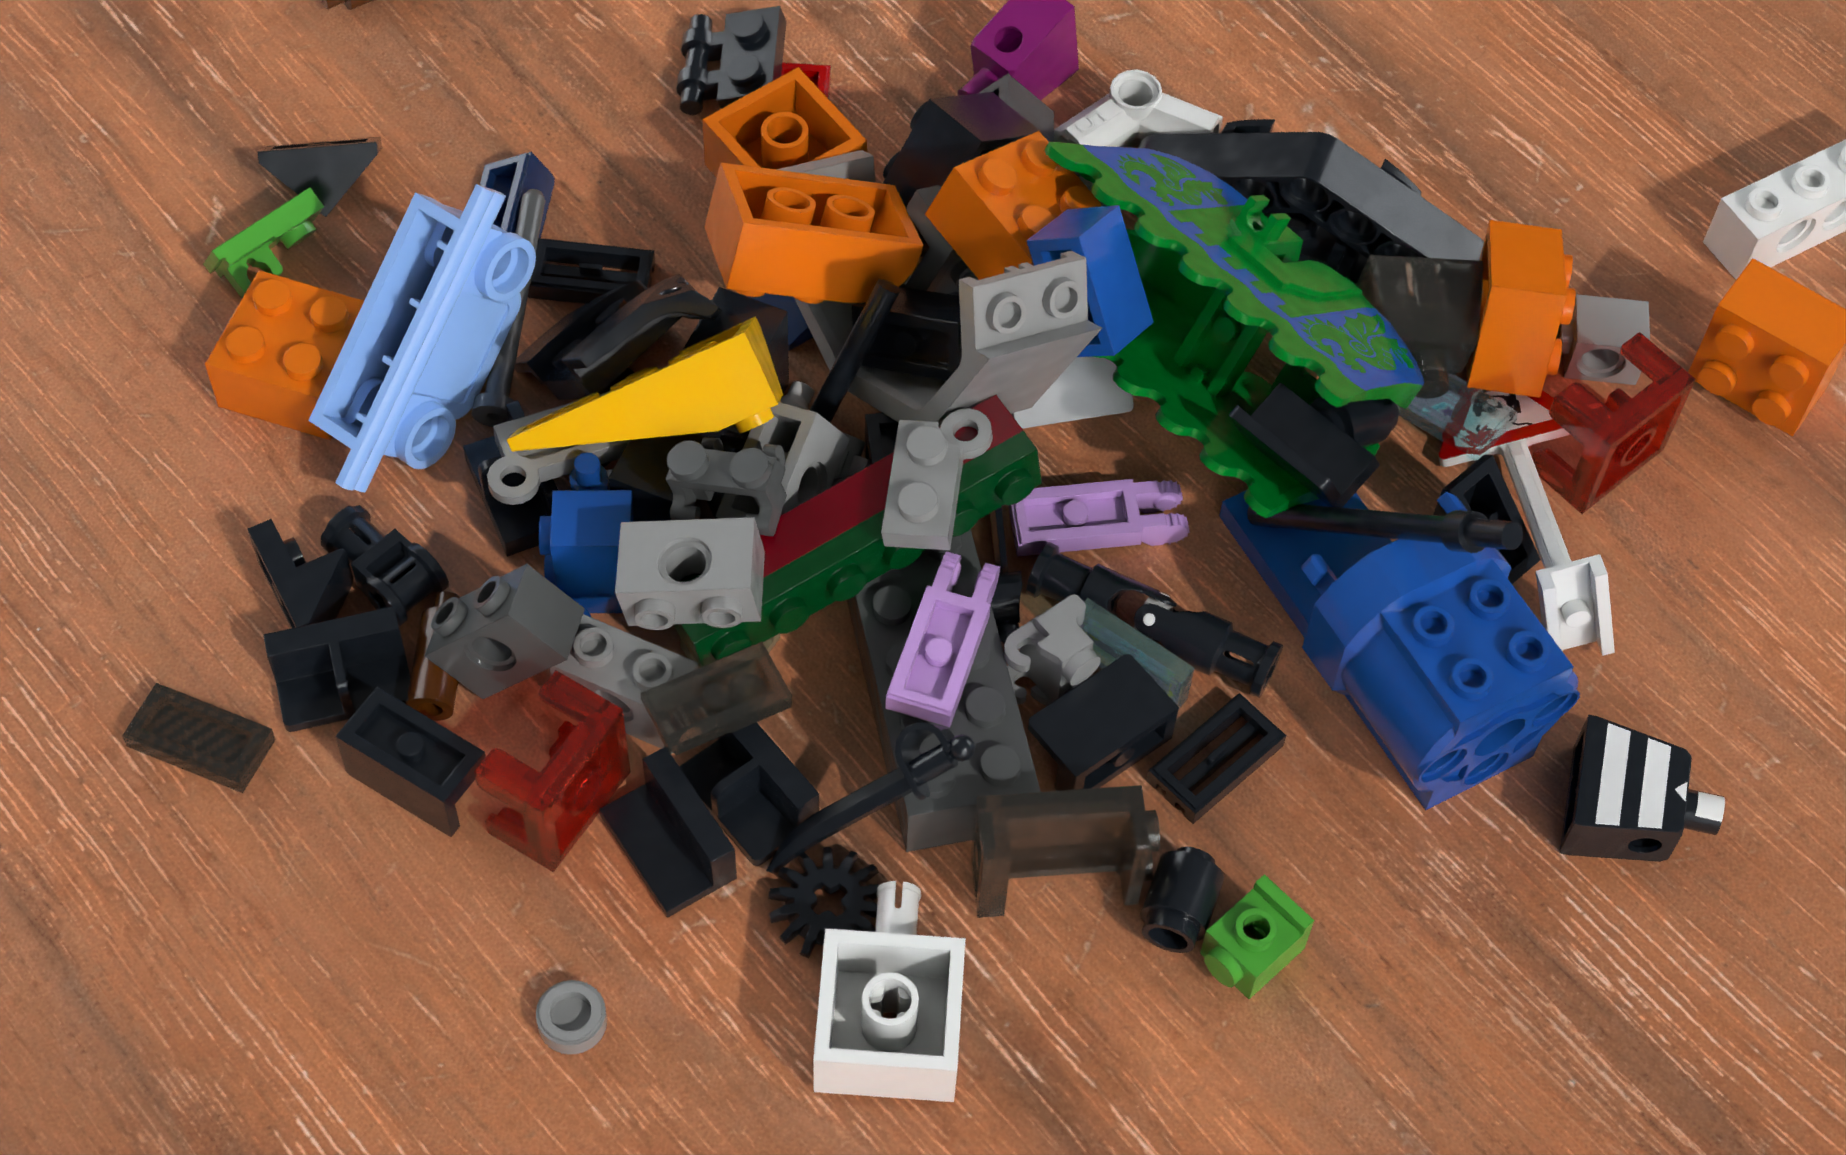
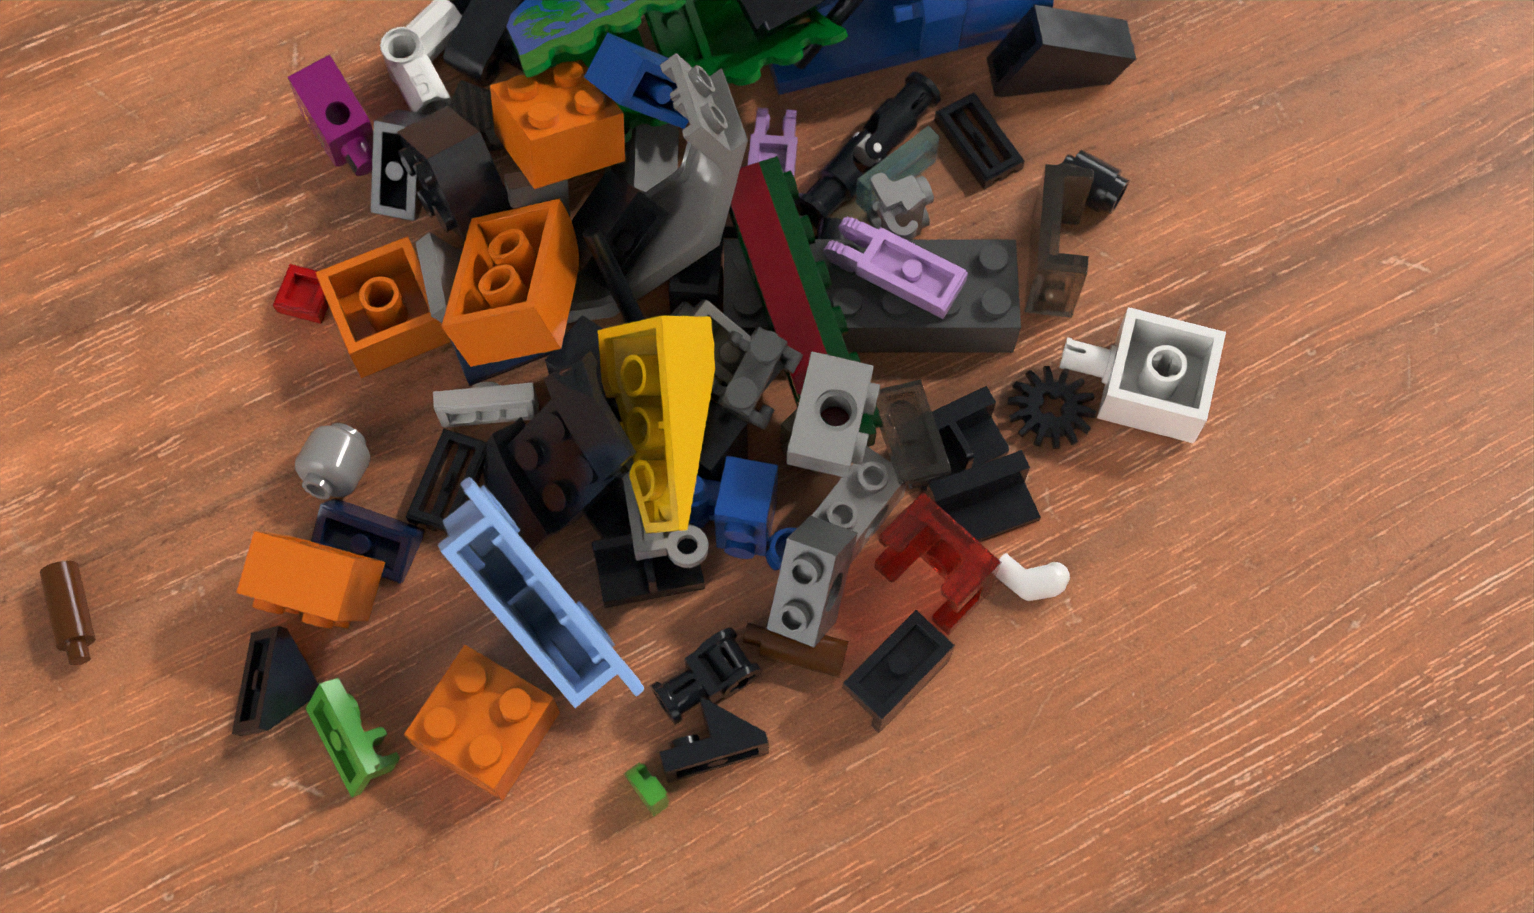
camera: 75 degrees left, 10 degrees up
clear smoke tile [122,683,276,793] -> none
black panel [263,606,411,732] -> none
dark grey bar [472,189,545,427] -> none
light grey tile [536,980,607,1054] -> none
black plate [676,6,786,115] -> none
black sword [766,722,976,873] -> none
light grey hinge [881,408,993,550] -> none
black panel [1028,654,1179,807] -> none
bright green brick [1200,874,1315,999] -> none
none -> orange brick [236,531,385,629]
none -> light grey head [295,423,370,500]
none -> white plate [433,382,539,428]
none -> bright green tile [624,762,670,817]
none -> black slope [987,5,1136,97]
none -> white arm [990,553,1070,601]

